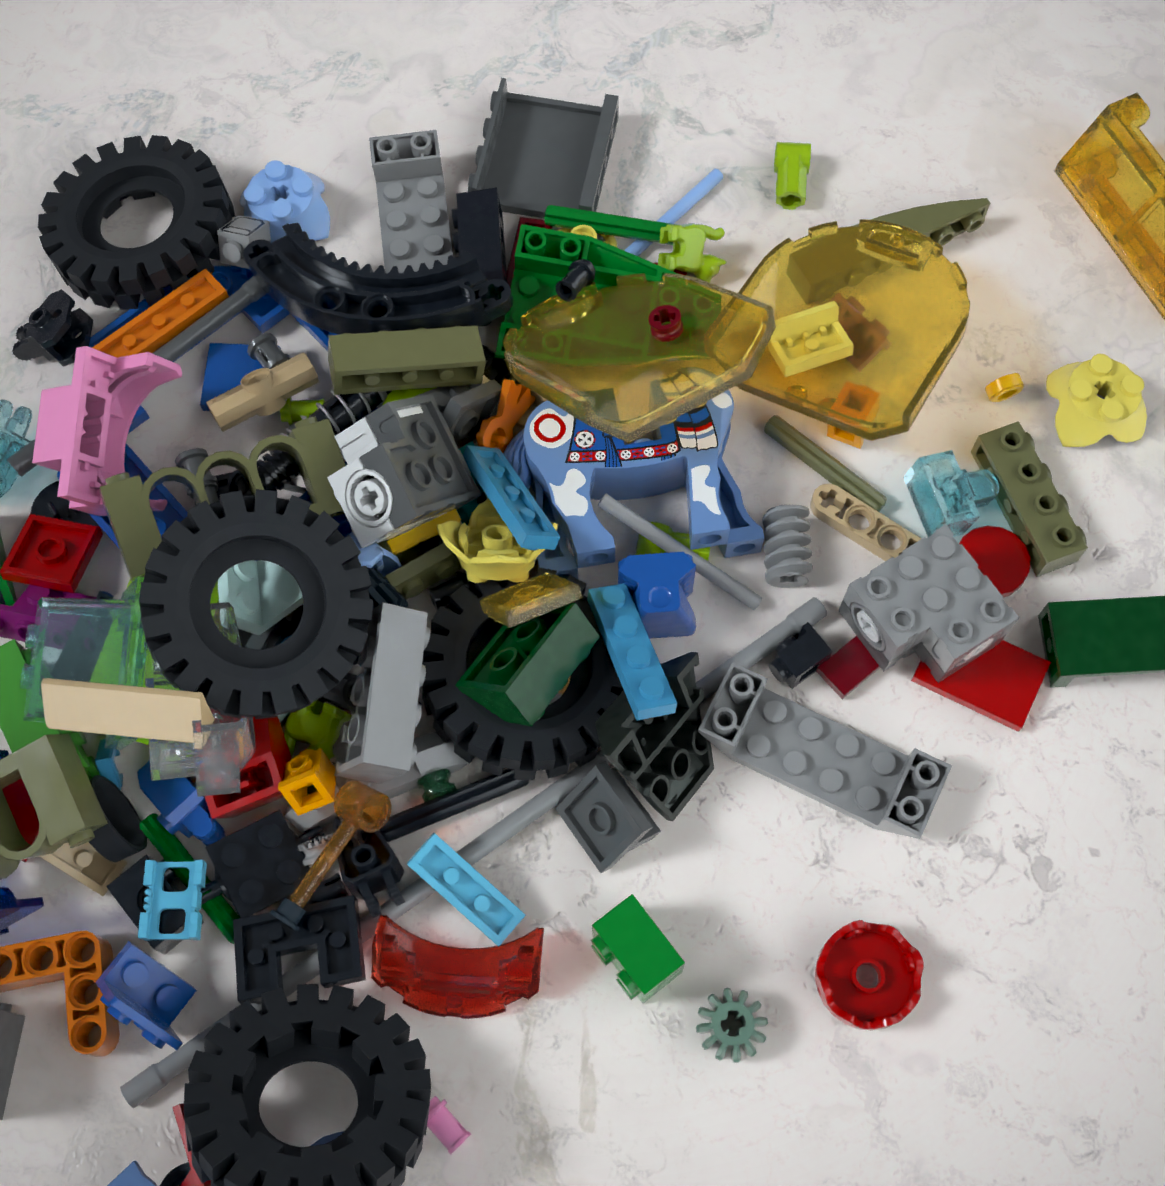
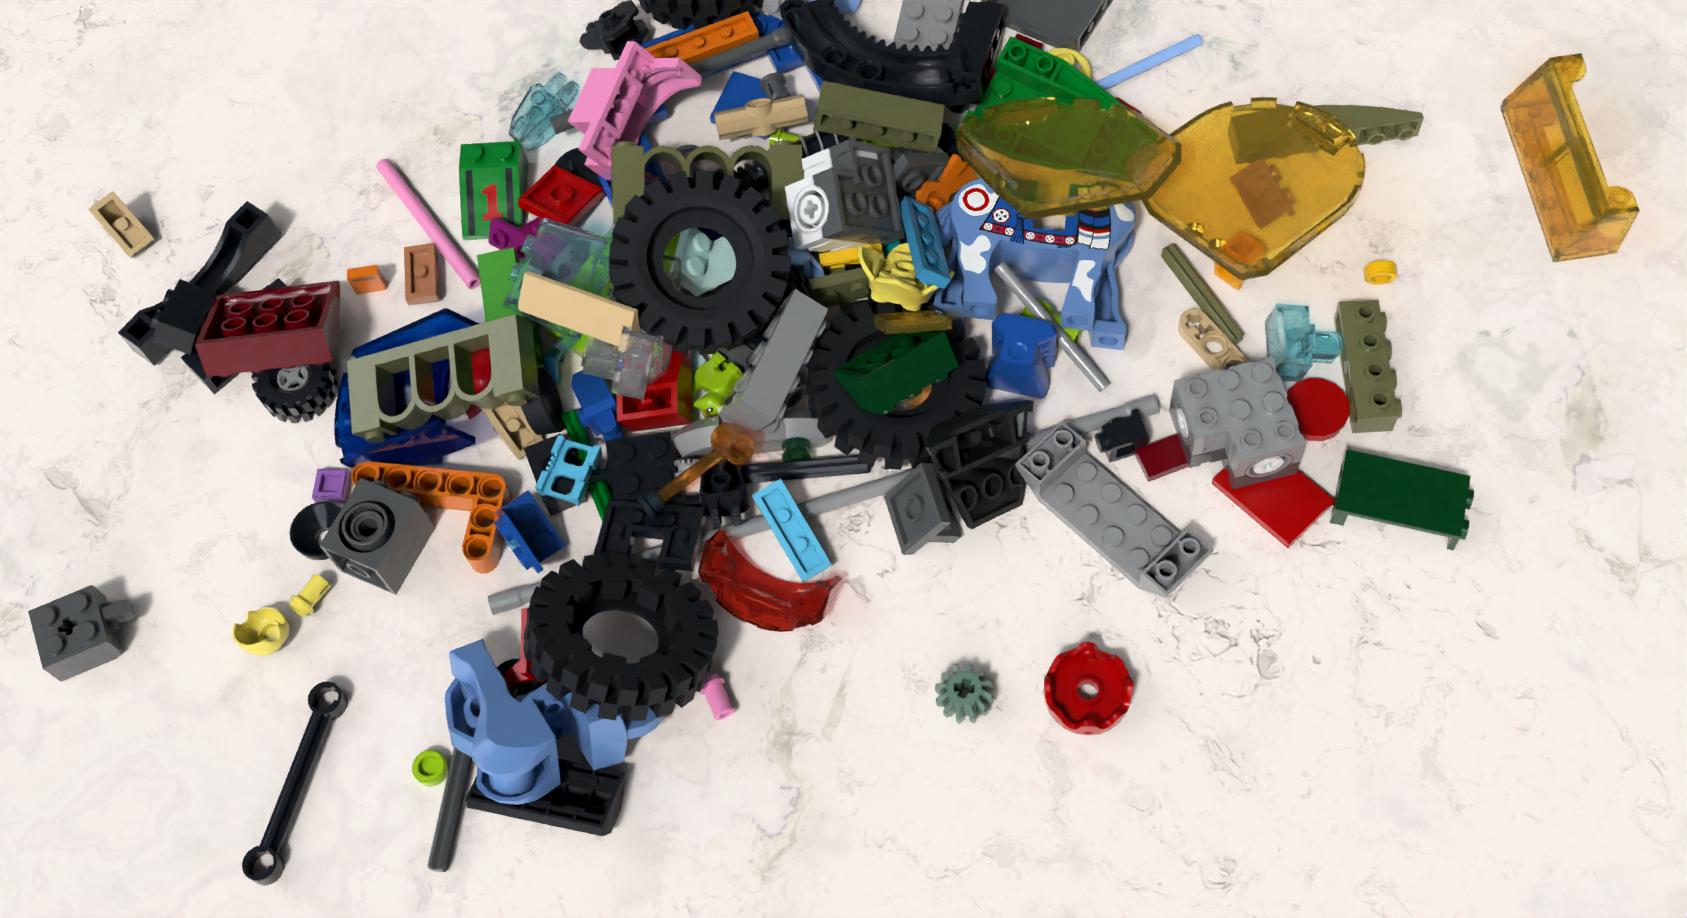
camera: 25 degrees right, 5 degrees down
light orange brick [278,748,336,816] -> none
green axle [544,205,673,245] -> none
black pin [556,259,596,302] -> none
dark azure plate [587,583,677,721] -> none
green brick [590,894,685,1004] -> none
dark red bush [648,305,684,342] -> none
lime animal [658,223,727,284] -> none
light grey piece [762,505,813,588] -> none
light yellow bracket [768,301,853,377] -> none
lime piece [774,142,811,210] -> none
light yellow brick [1046,354,1147,447] -> none

